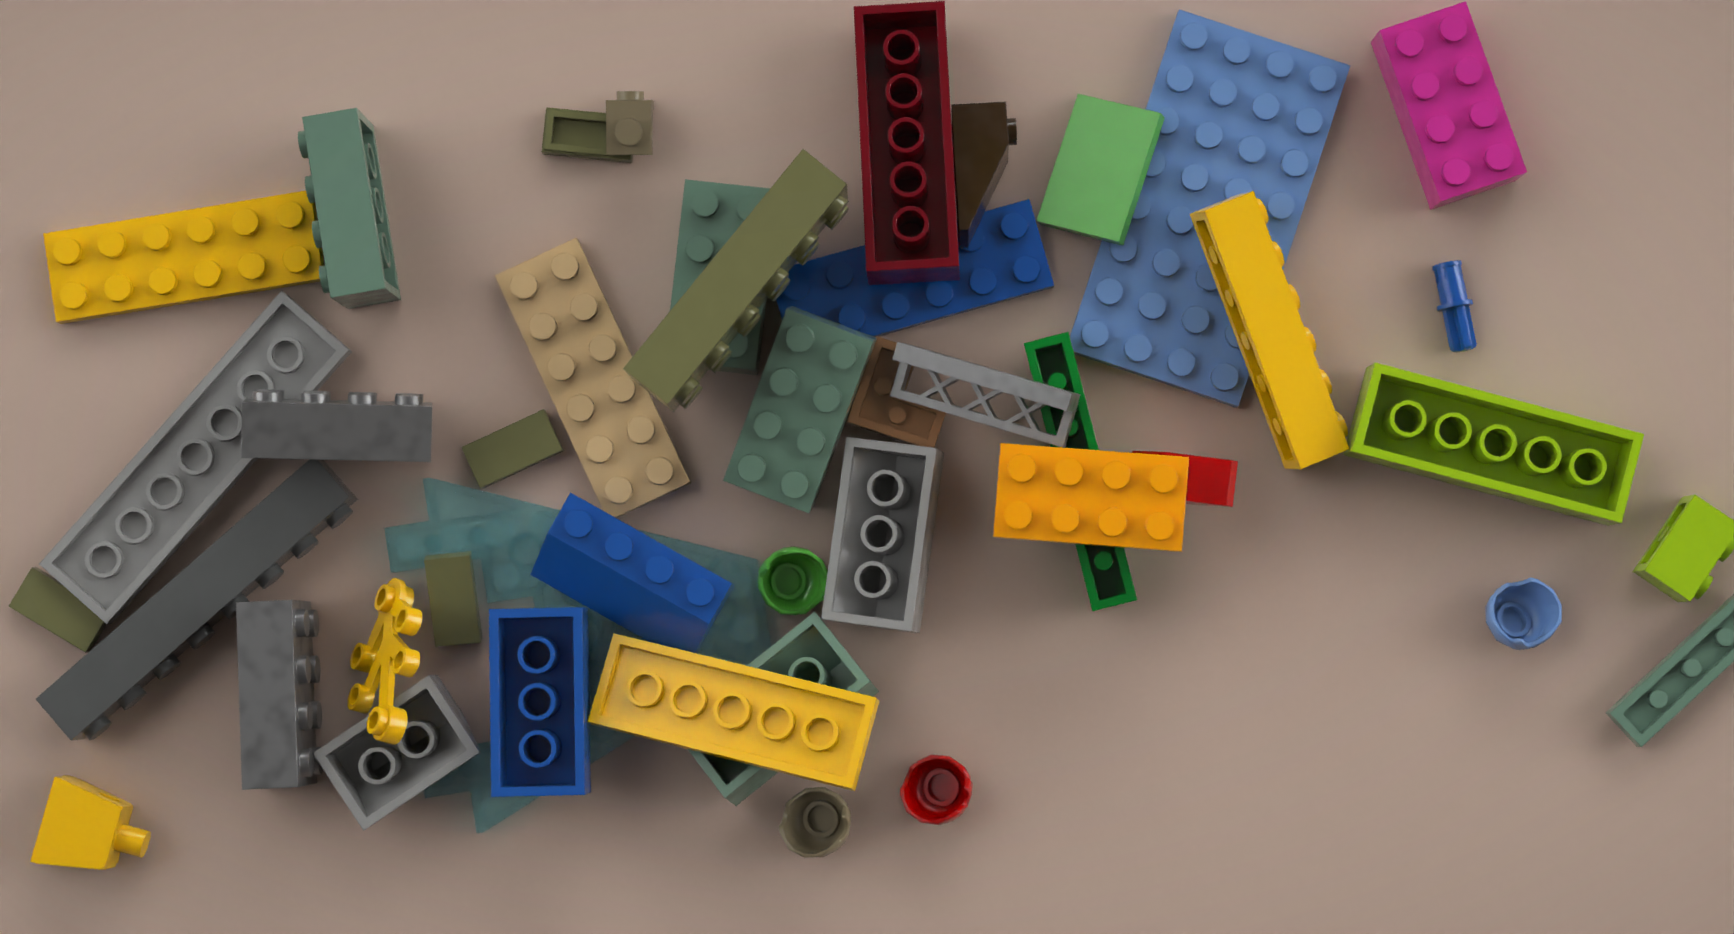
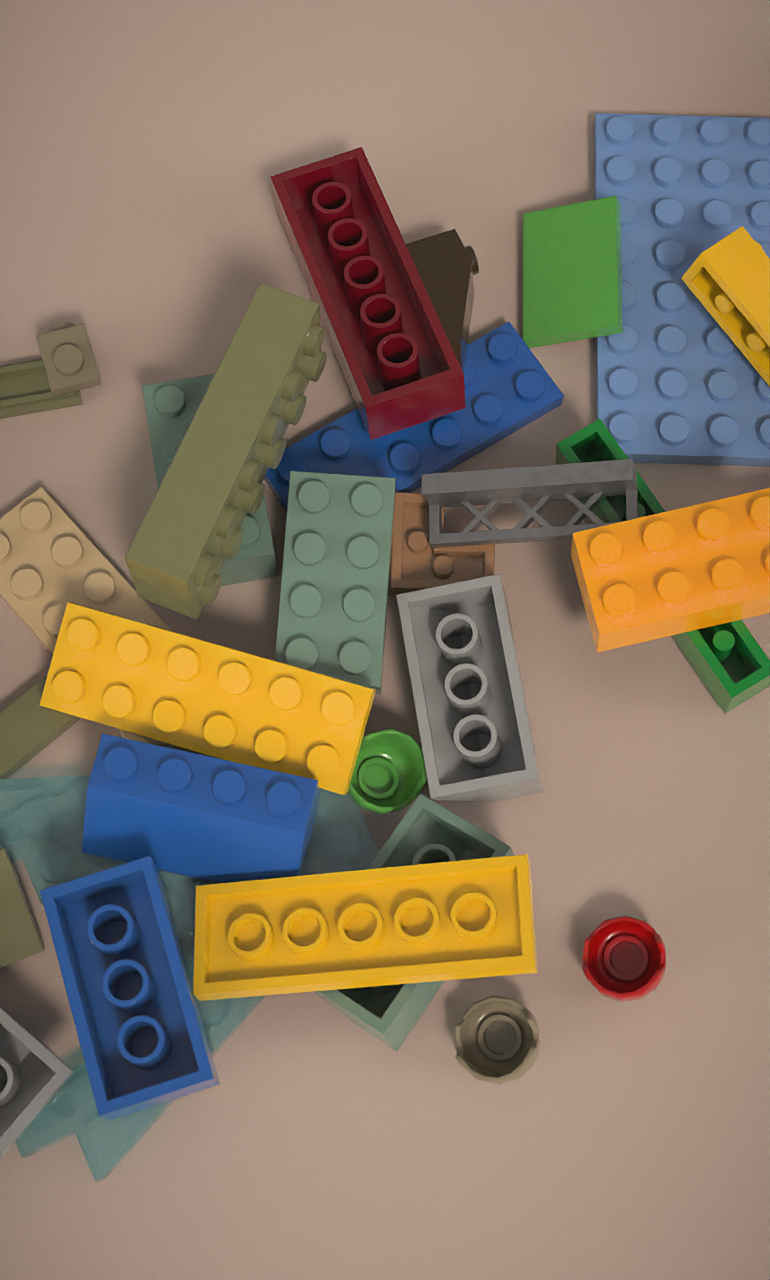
camera: 25 degrees left, 15 degrees down
none -> yellow plate [40,602,376,795]

